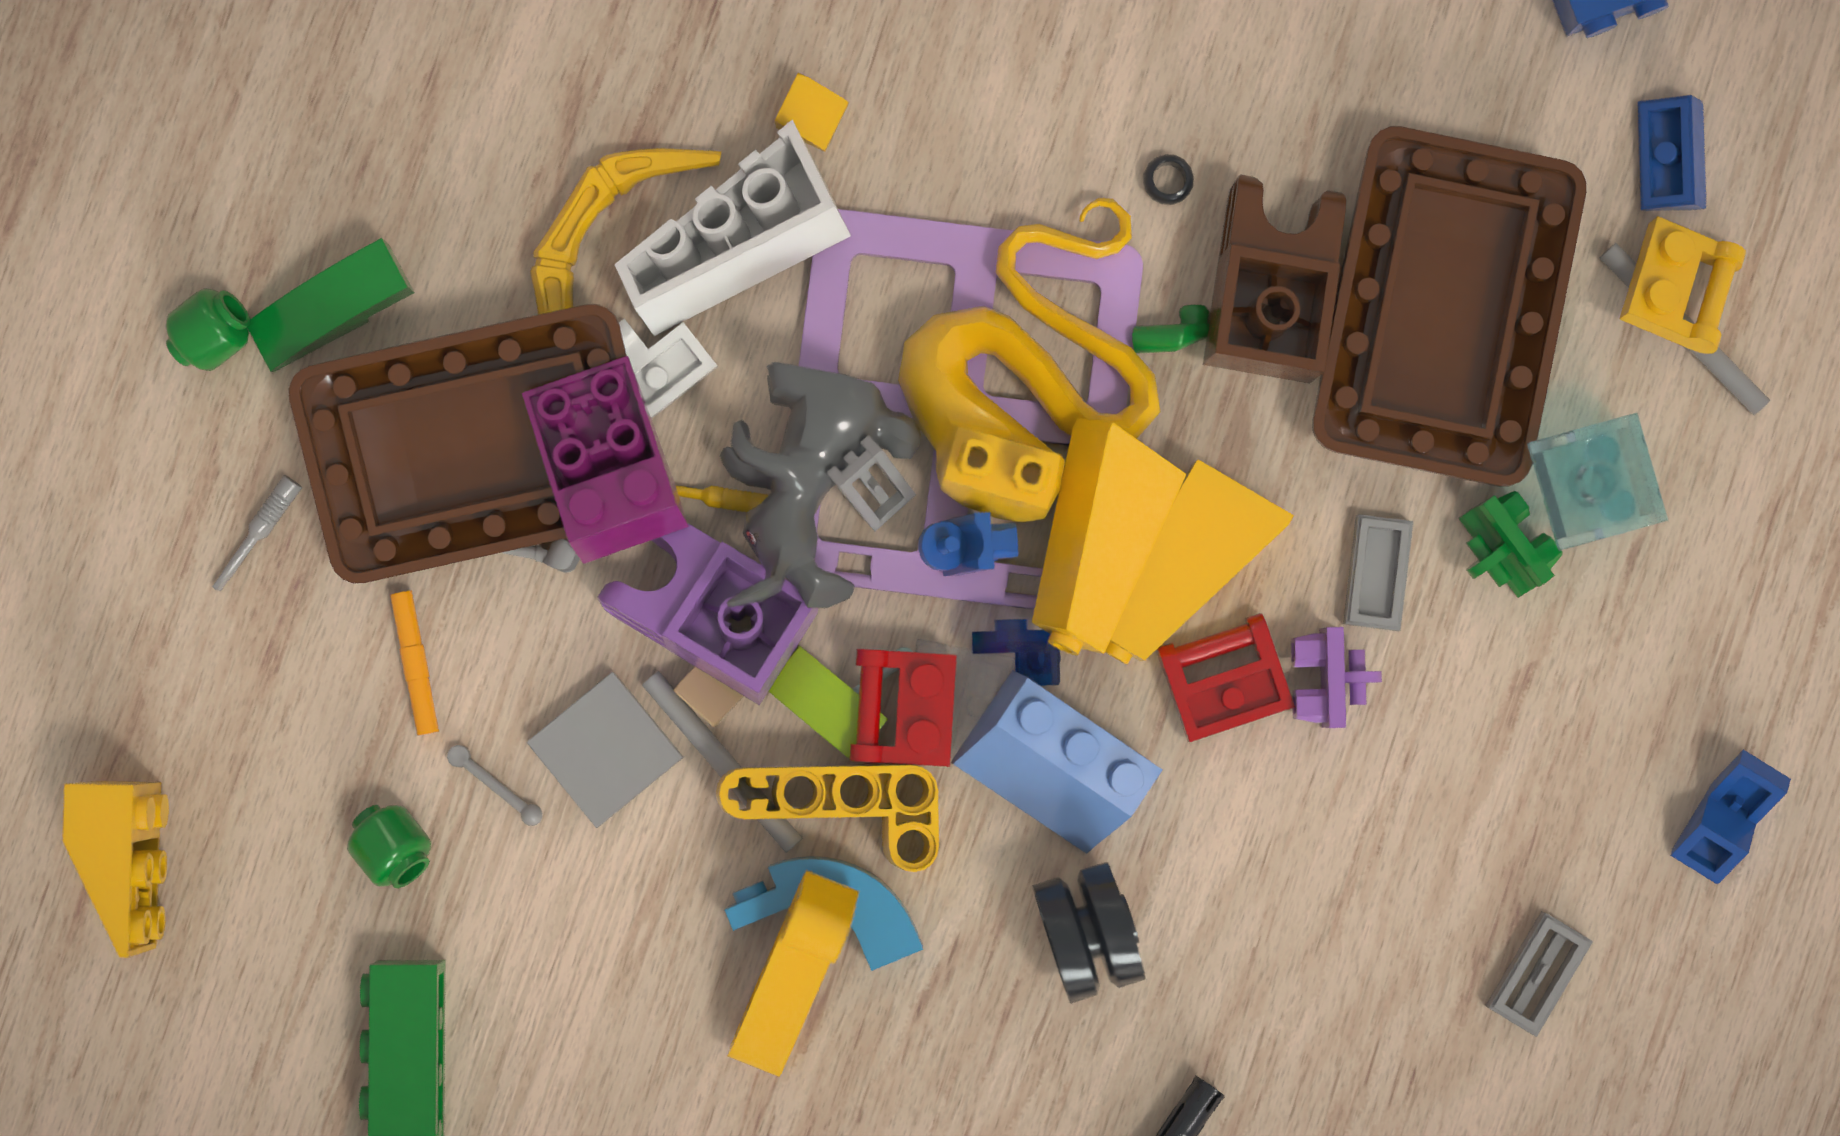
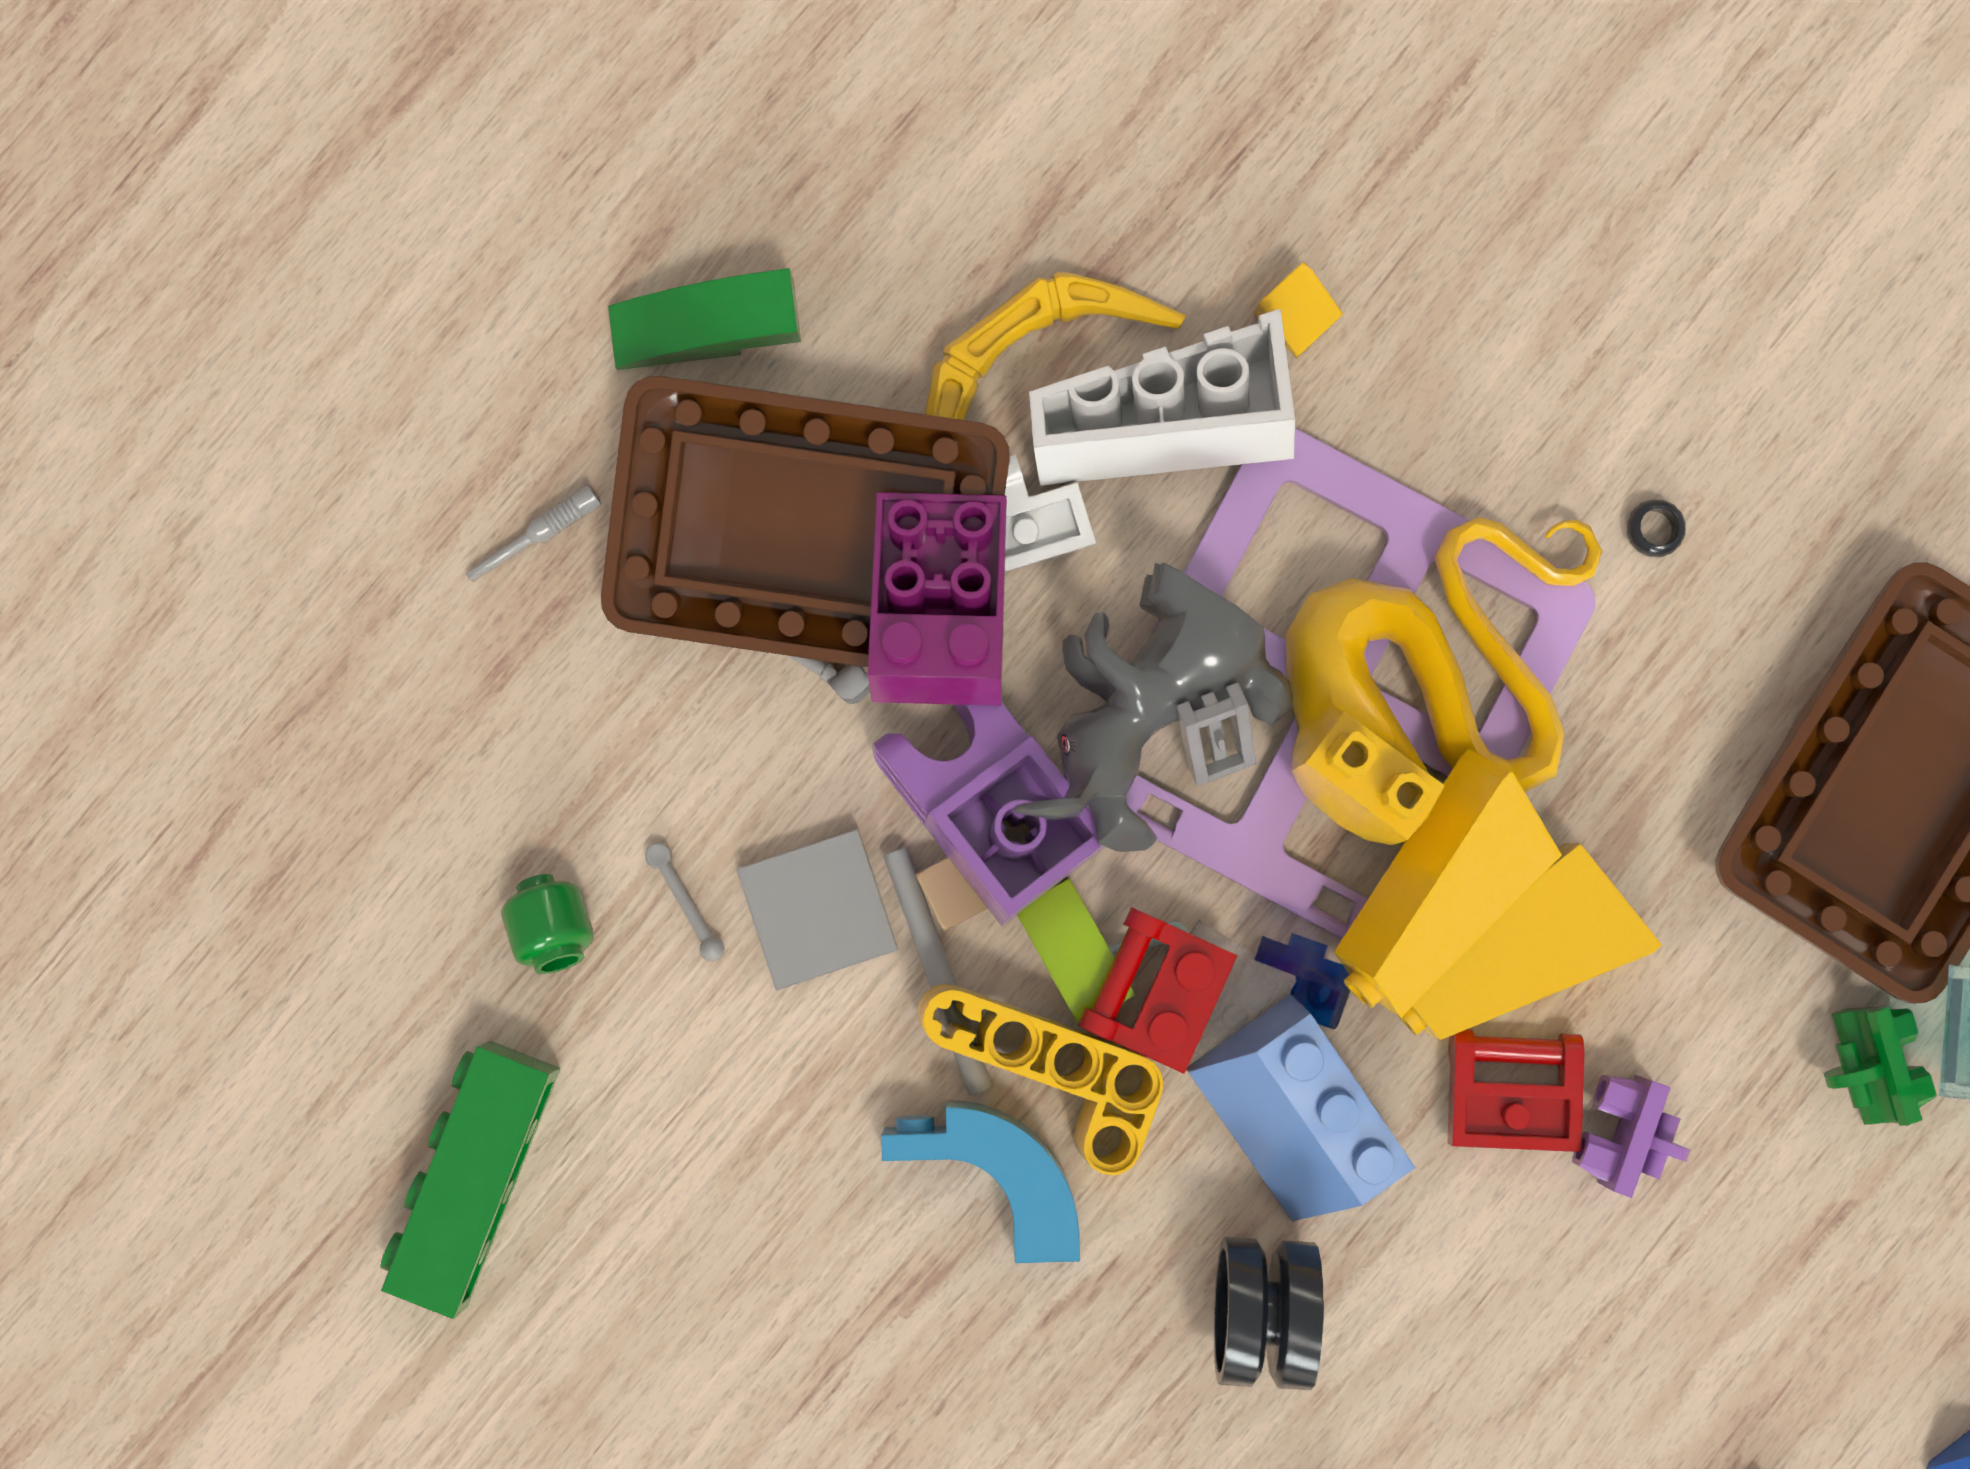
camera: 30 degrees right, 0 degrees up
yellow slope [63,781,169,958] -> none
green head [166,288,251,371] -> none
light orange piece [390,591,439,736] -> none
yellow piece [675,485,769,513] -> none
yellow beam [727,870,859,1077] -> none
blue hips [918,512,1019,577] -> none
green arm [1132,305,1210,353] -> none
reddish brown brick [1203,174,1346,384] -> none
light grey tile [1343,514,1413,631] -> none

